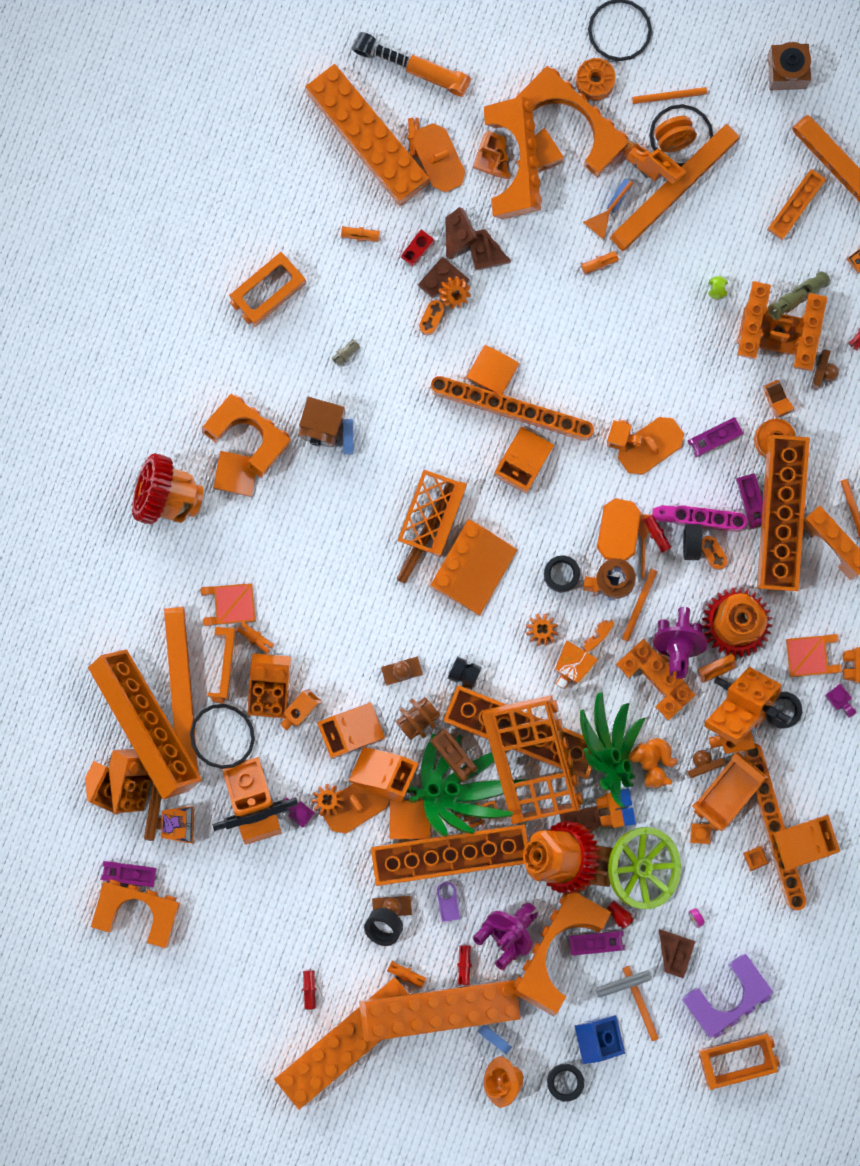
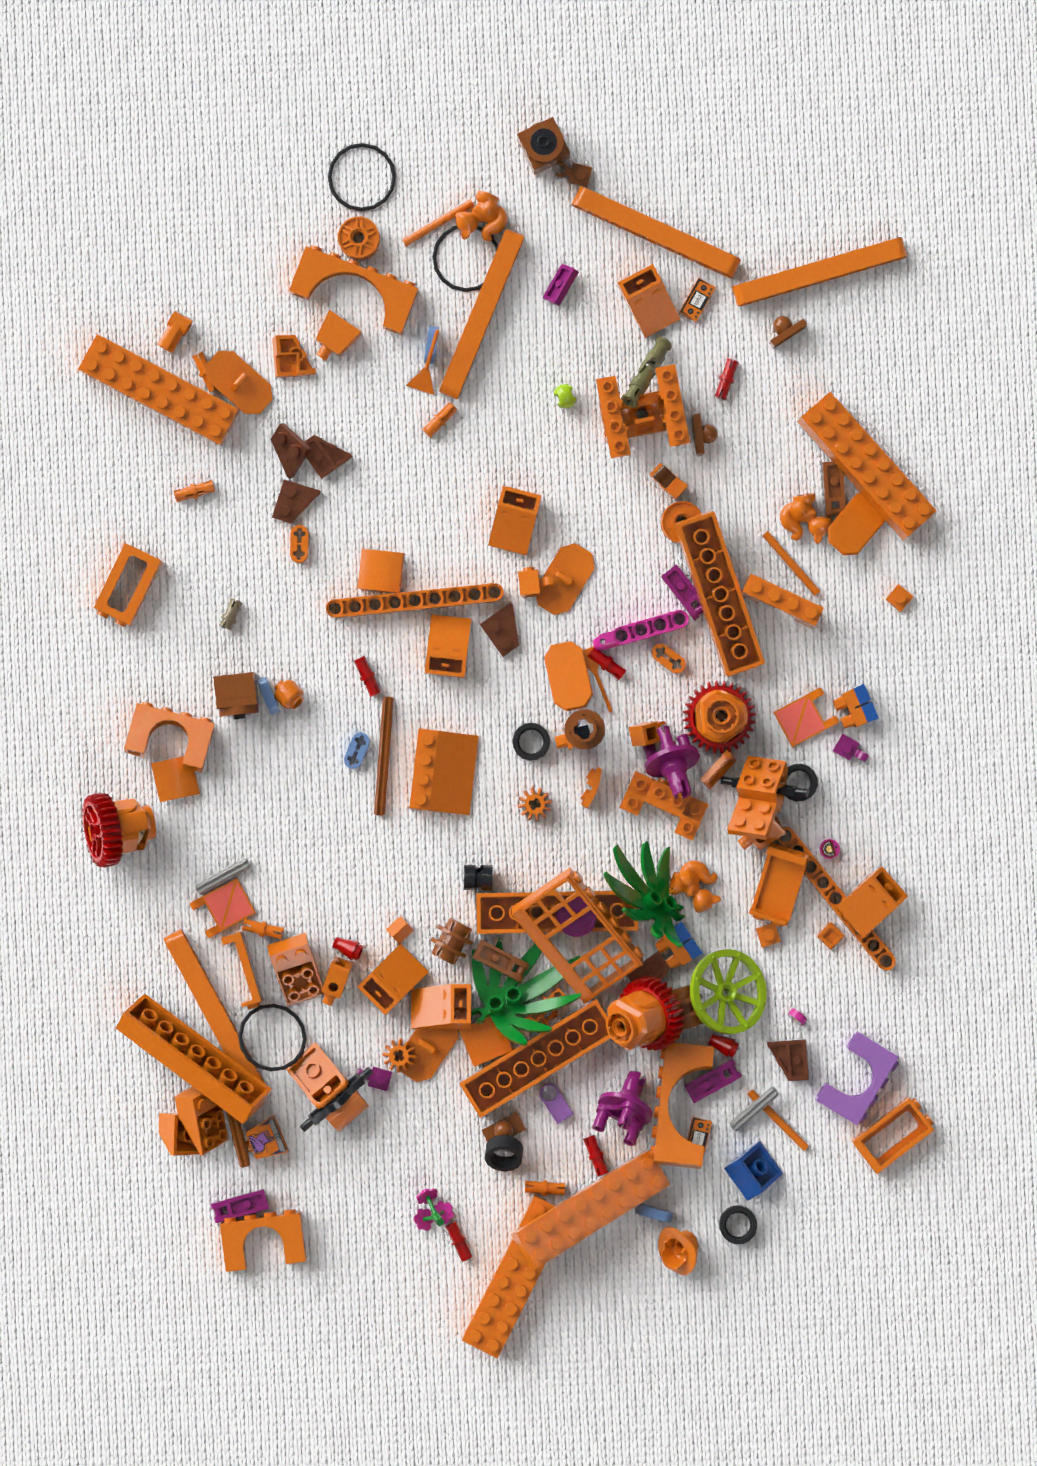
camera: 20 degrees left, 5 degrees up
piece [352,32,471,97] -> none
dark orange tile [381,656,423,686] -> none
orange fence [397,469,467,558] -> none
red leg [401,229,435,267] -> none
orange gear [439,276,471,309] -> none
orange arch [484,96,542,220] -> none
orange torso [554,641,598,690] -> none
orange bar [621,569,658,642] -> none
orange plate [622,141,687,184] -> none
orange wheel [654,116,697,153] -> none
black tyre [683,524,702,560] -> none
dark orange tile [685,750,726,779] -> none
magenta plate [687,417,744,458] -> none
orange plate [767,169,826,241] -> none
none -> orange piece [157,311,193,353]
none -> light grey axle [195,859,251,895]
none -> orange head [274,680,304,709]
none -> red cone [332,937,364,960]
none -> medium blue beam [344,732,370,769]
none -> red pin [354,656,381,697]
none -> orange slope [386,916,414,944]
none -> dark pink plant [413,1188,454,1231]
none -> orange animal [455,190,508,242]
none -> copper wing [480,602,519,657]
none -> orange slope [488,486,542,555]
none -> magenta plate [542,264,579,306]
none -> dark orange plate [555,162,592,188]
none -> magenta tile [557,897,596,937]
none -> orange slope [617,264,680,338]
none -> orange brick [628,721,666,746]
none -> tile [687,1116,712,1157]
none -> tile [819,839,840,859]

